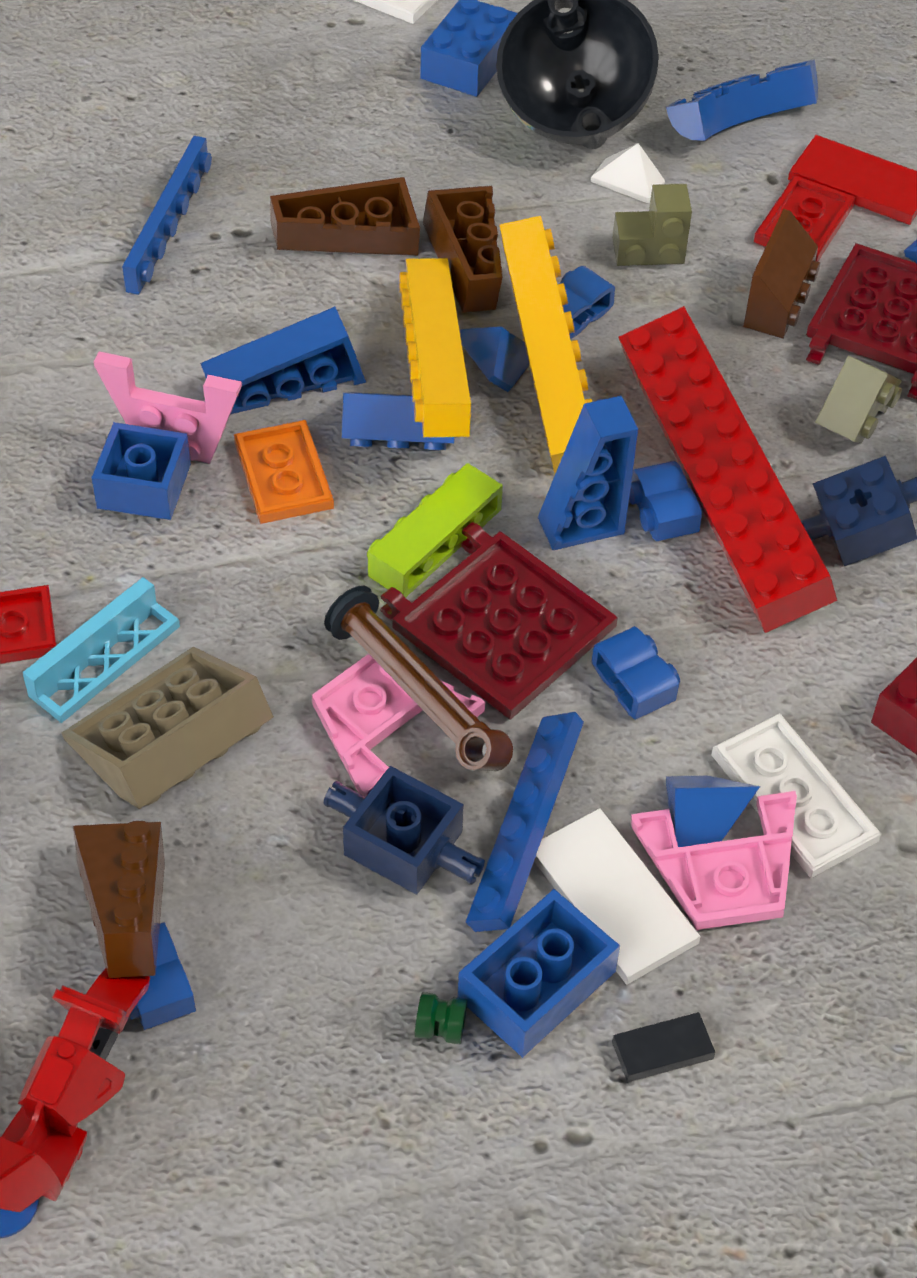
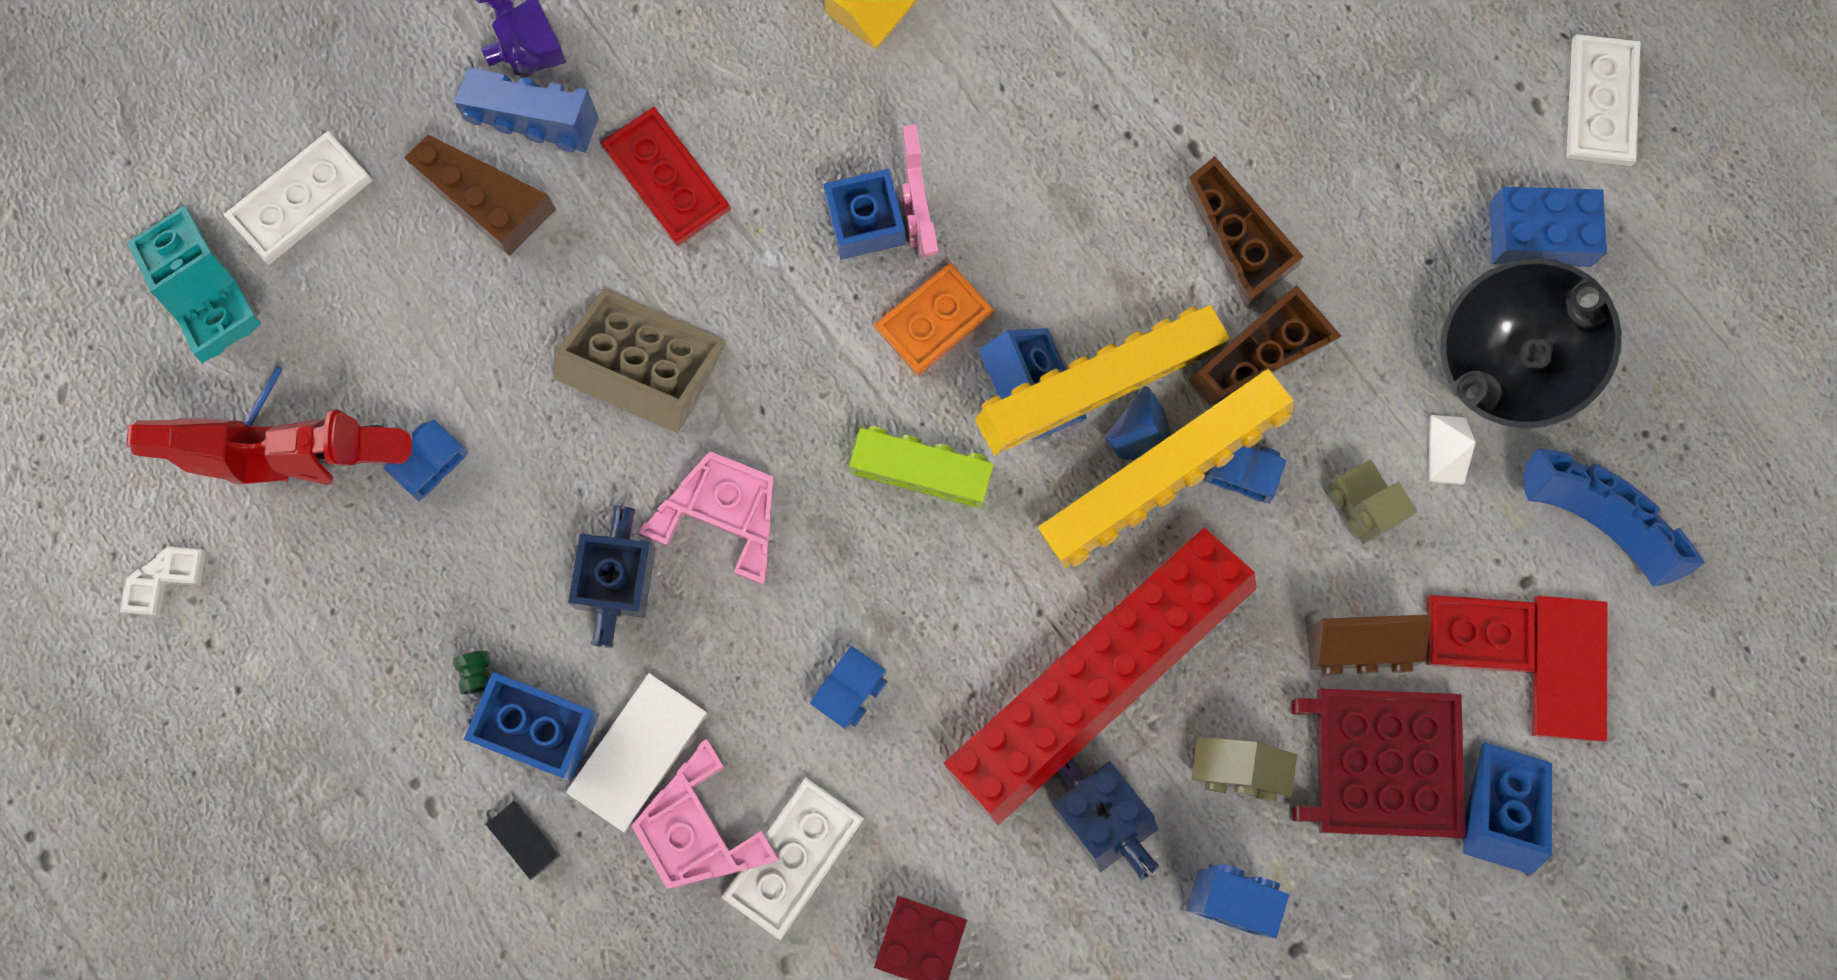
camera: 65 degrees right, 25 degrees up
medium azure fence [22,577,180,723] -> none
reddish brown wedge [73,821,165,978] -> none
blue plate [122,136,212,295] -> none
blue wedge [200,307,367,414] -> none
reddish brown piece [324,585,513,771] -> none
dark red plate [380,522,618,720] -> none
blue plate [466,712,584,932] -> none
blue wedge [538,396,638,551] -> none
blue brick [629,461,702,542] -> none
blue slope [666,775,761,847] -> none

